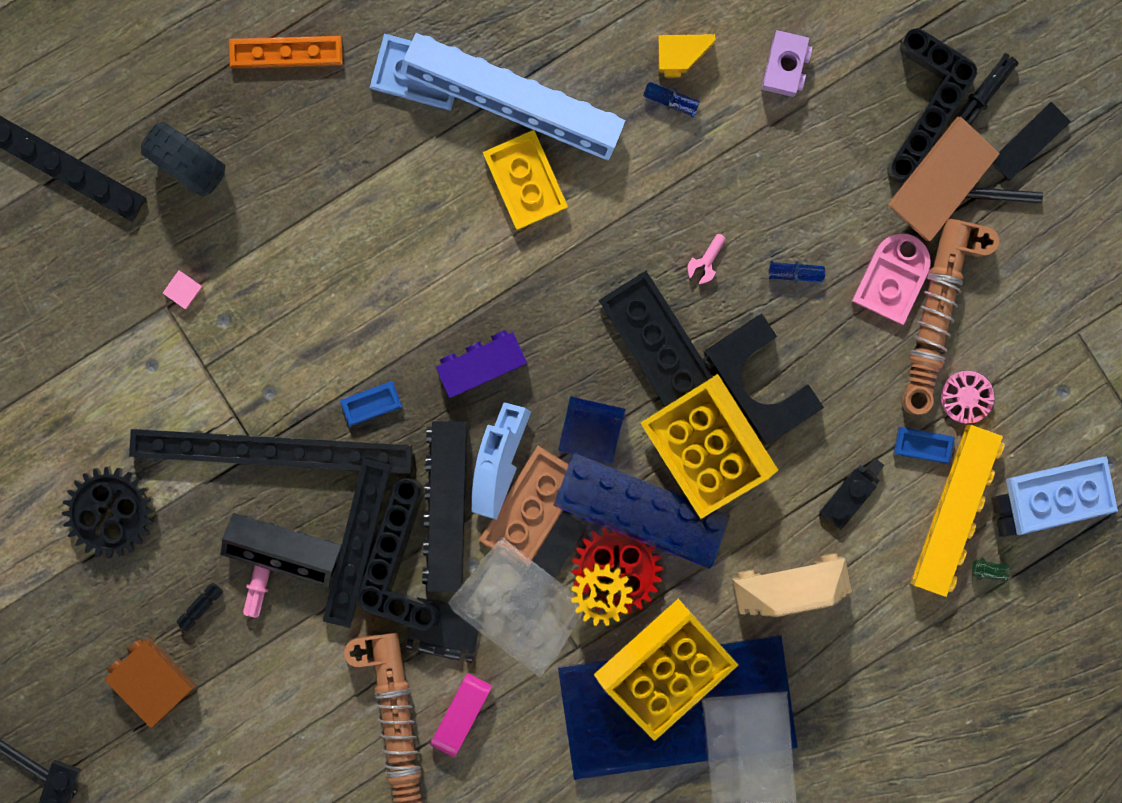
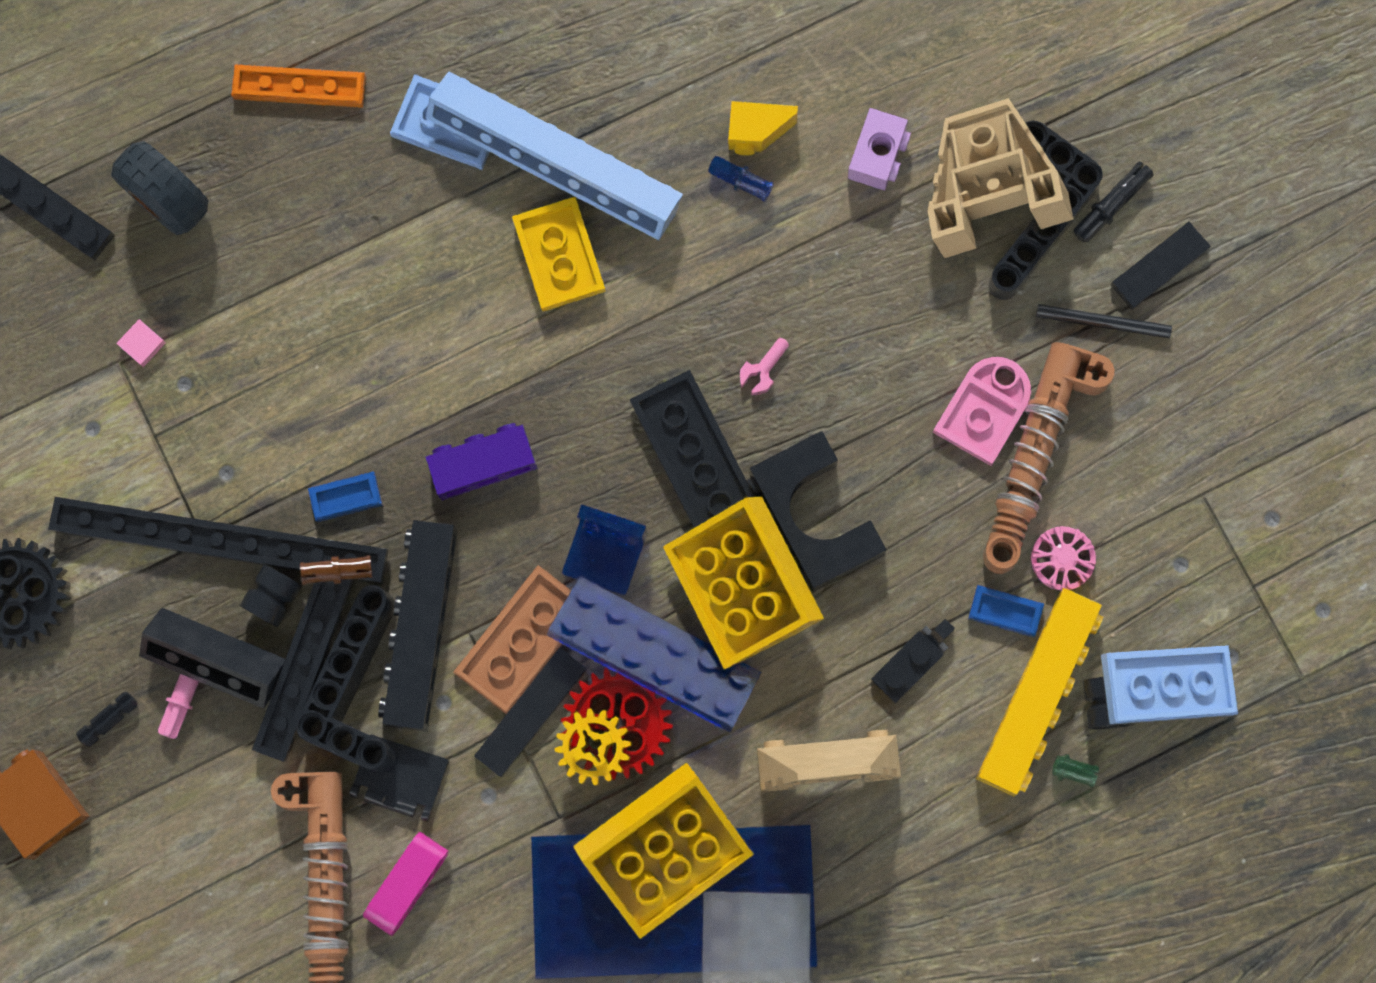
camera: 15 degrees right, 10 degrees down
clear slope [448,537,584,678] -> none
light blue slope [472,403,531,520] -> none
clear blue axle [769,261,826,284] -> none
nougat tile [888,117,1000,241] -> none
none -> black wheel [239,564,302,628]
none -> reddish brown pin [300,555,372,585]
none -> tan wedge [928,98,1074,258]

